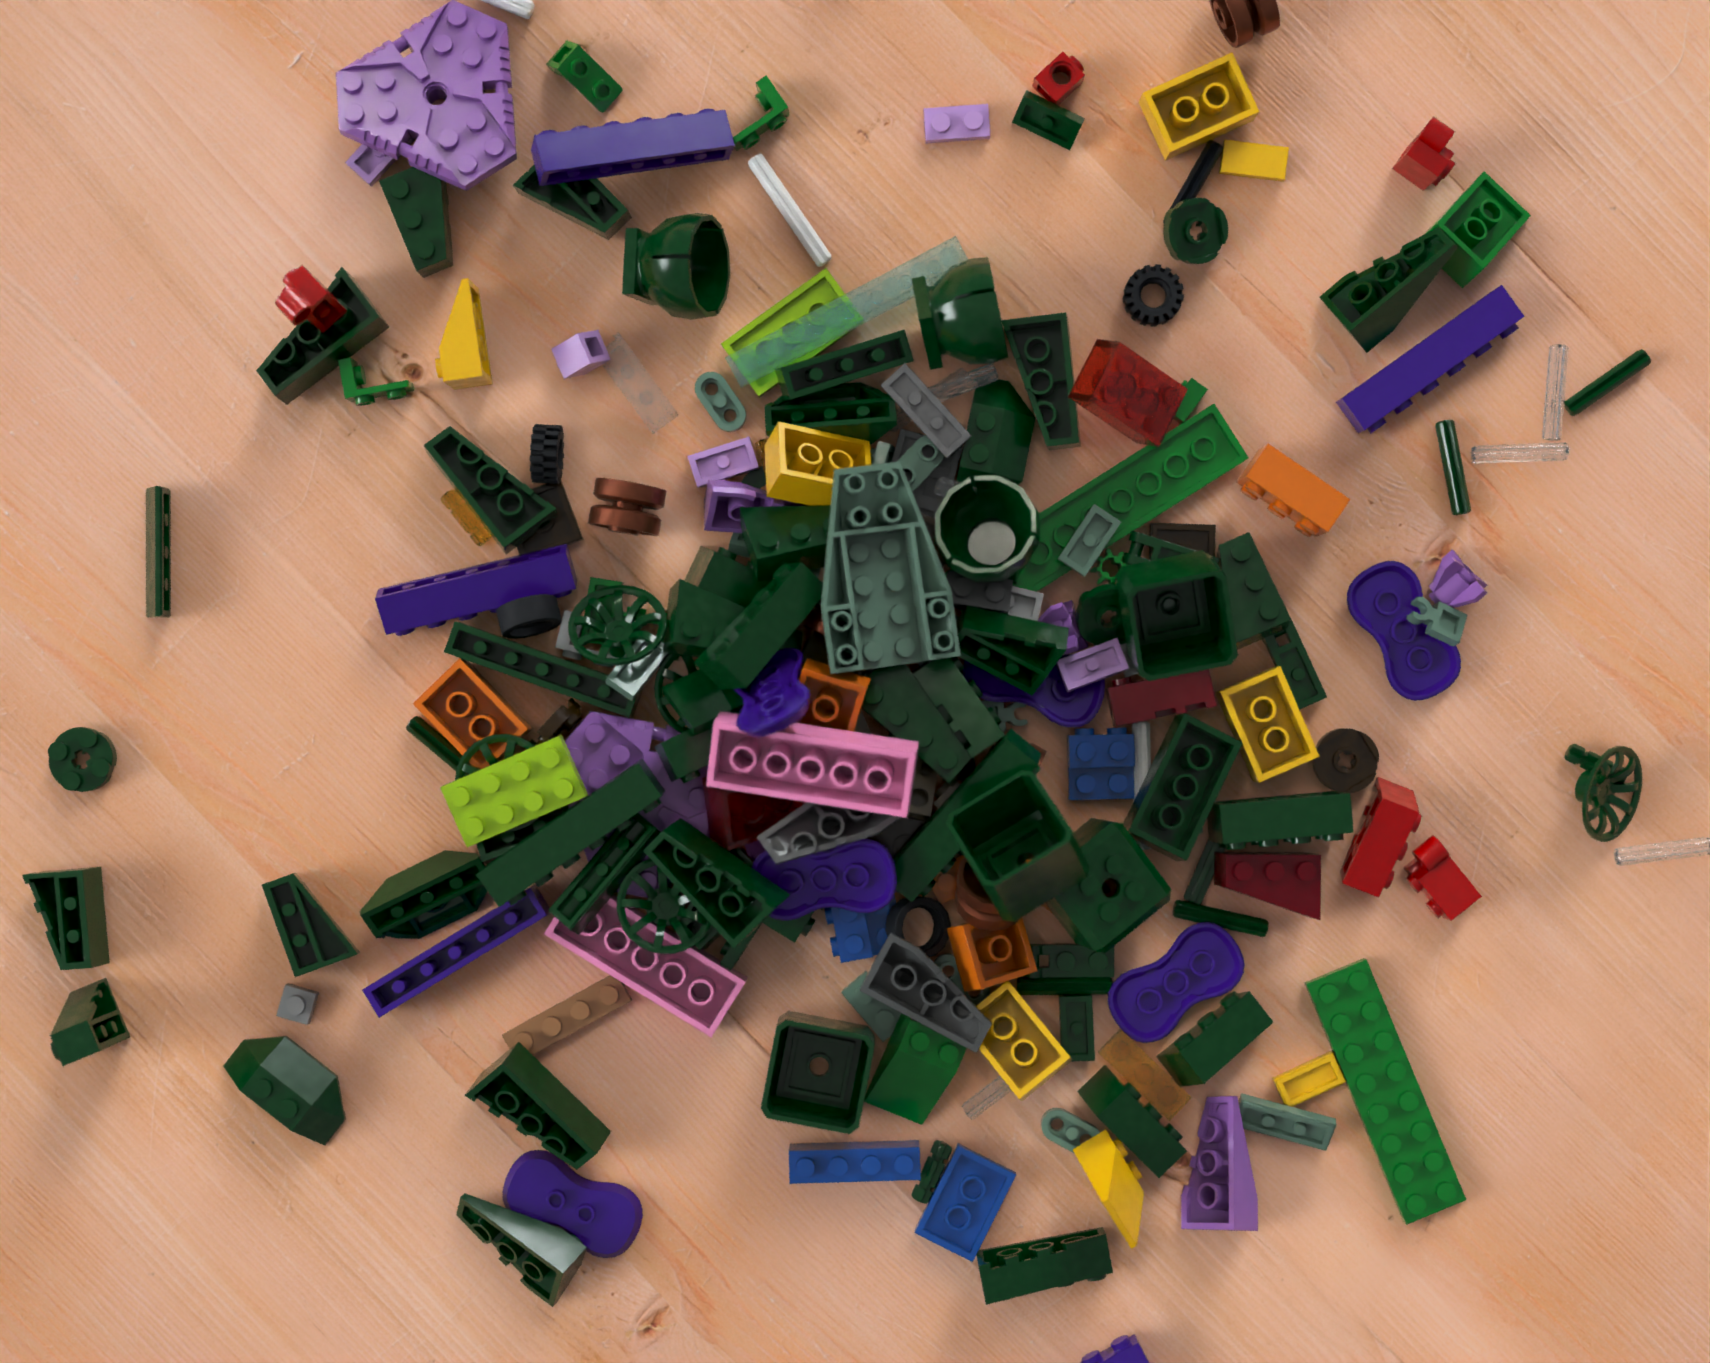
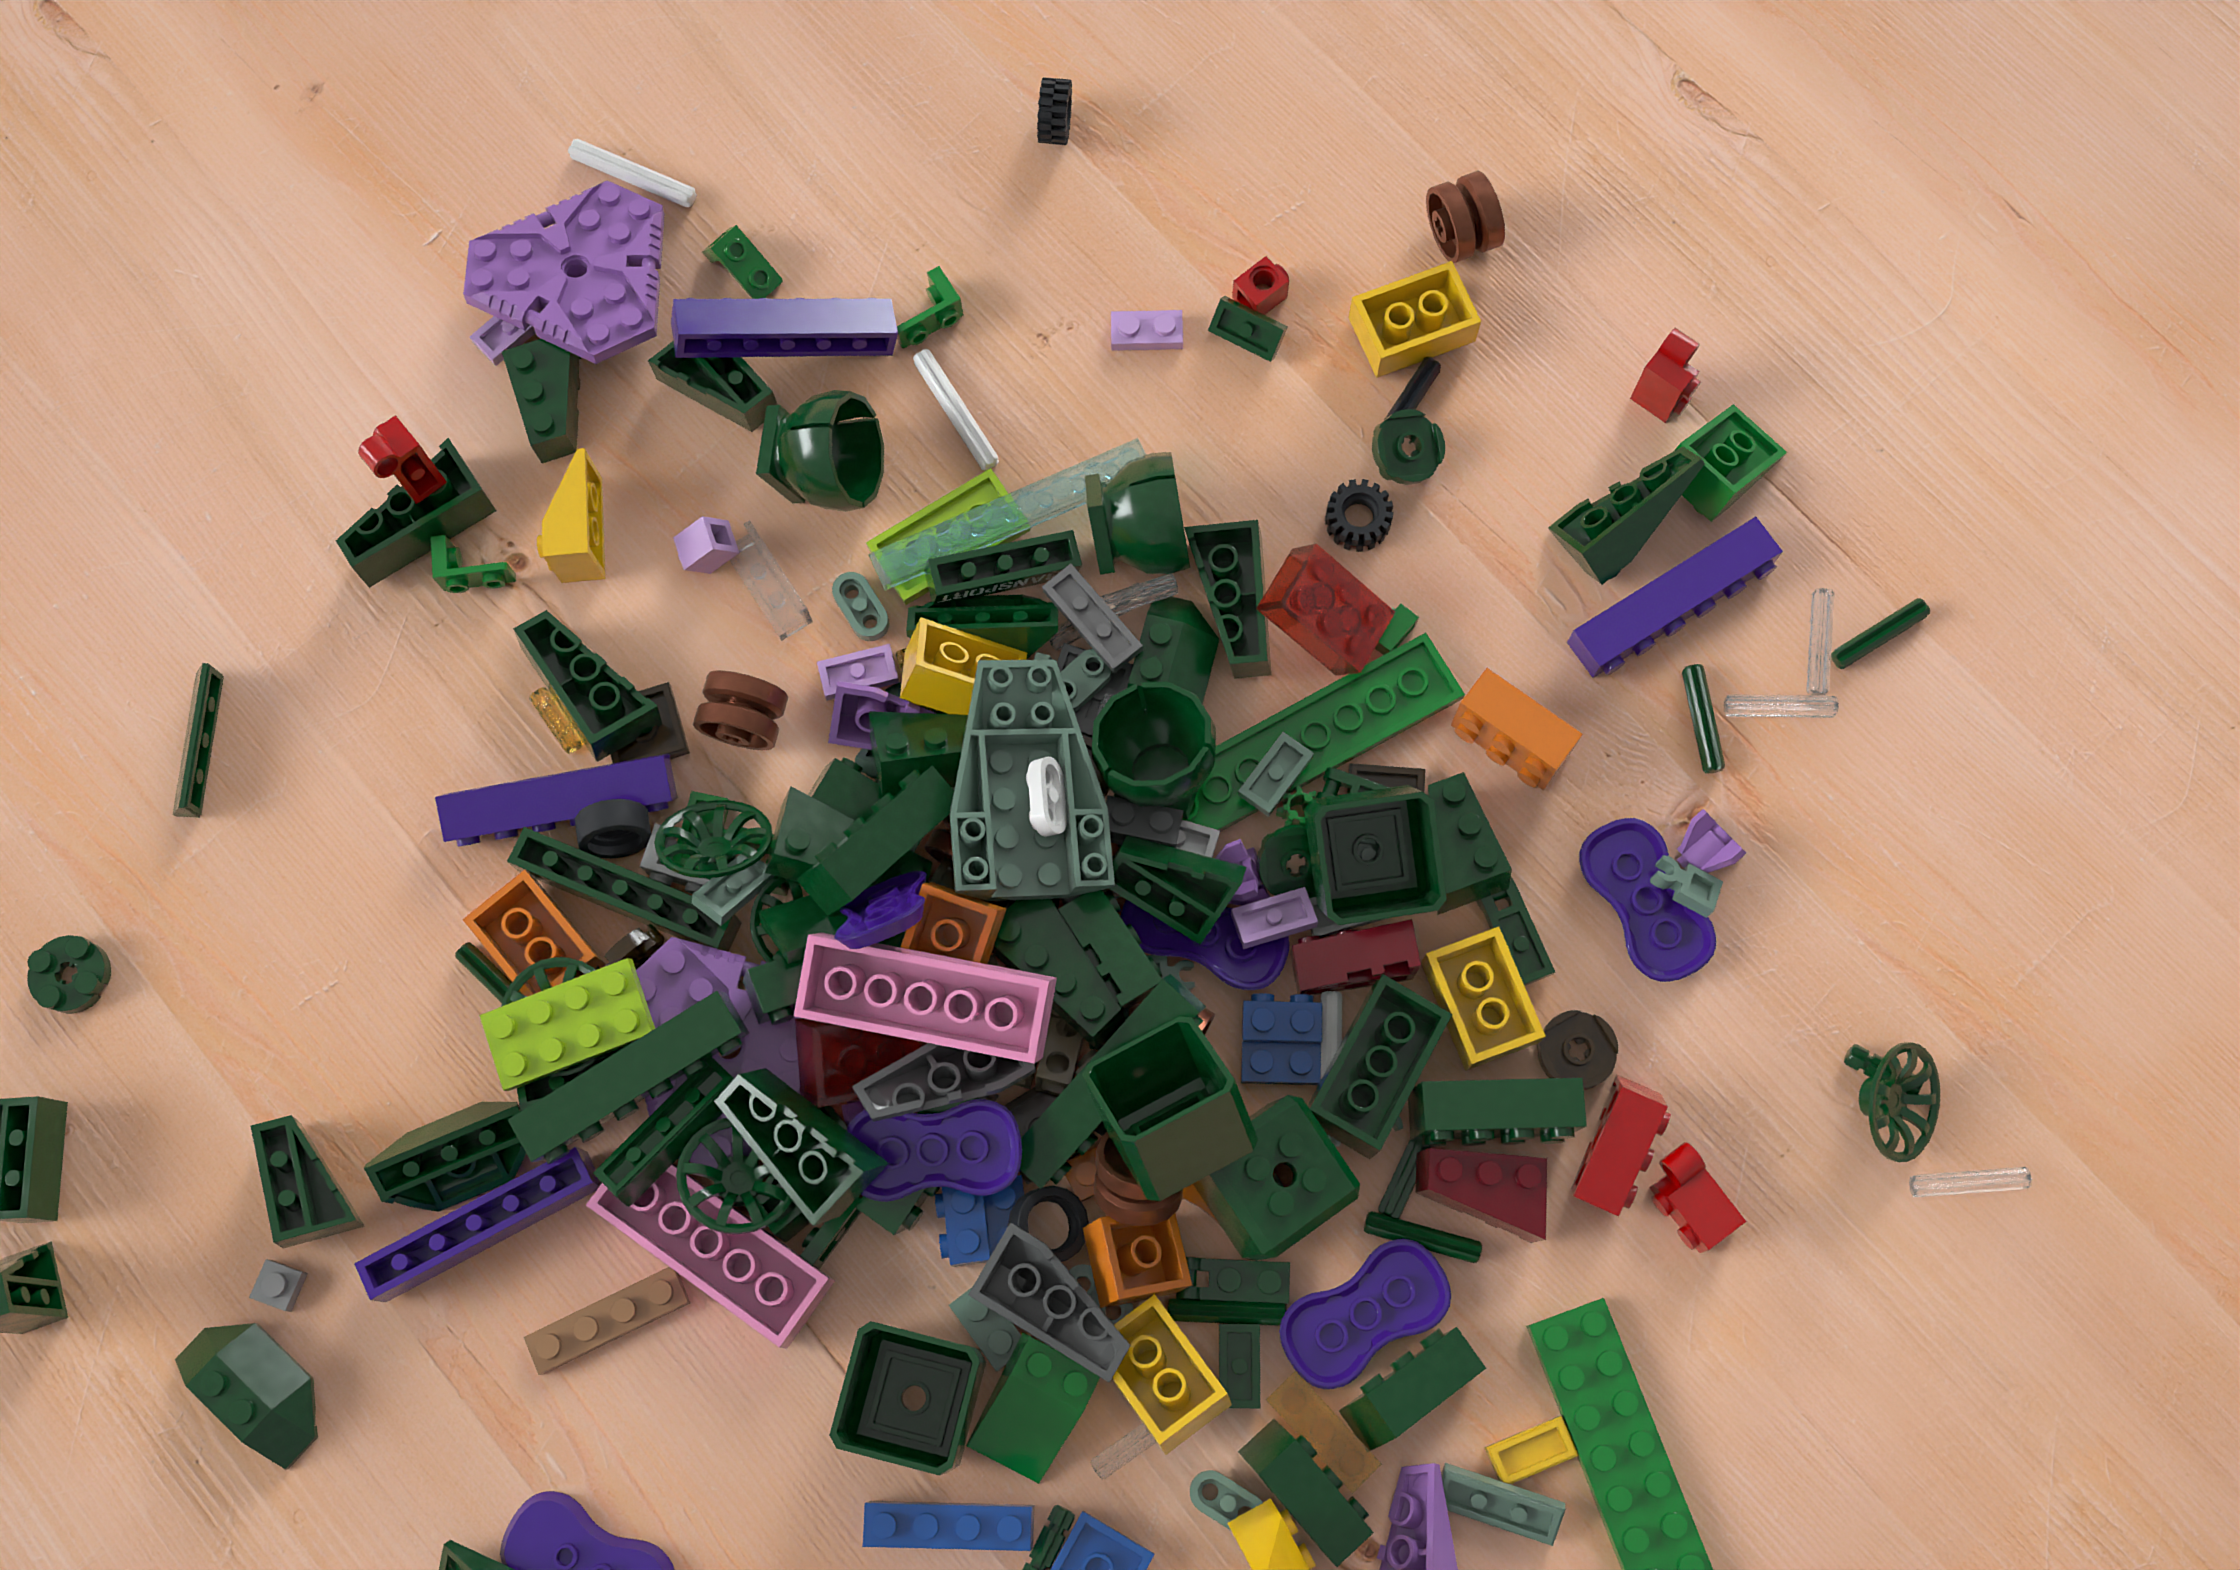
camera: 10 degrees right, 15 degrees down
dark green wedge [464,1042,611,1170] -> none
black tyre [530,424,564,484] -> none
yellow tile [1219,140,1289,182] -> none
none -> white plate [1026,757,1067,837]

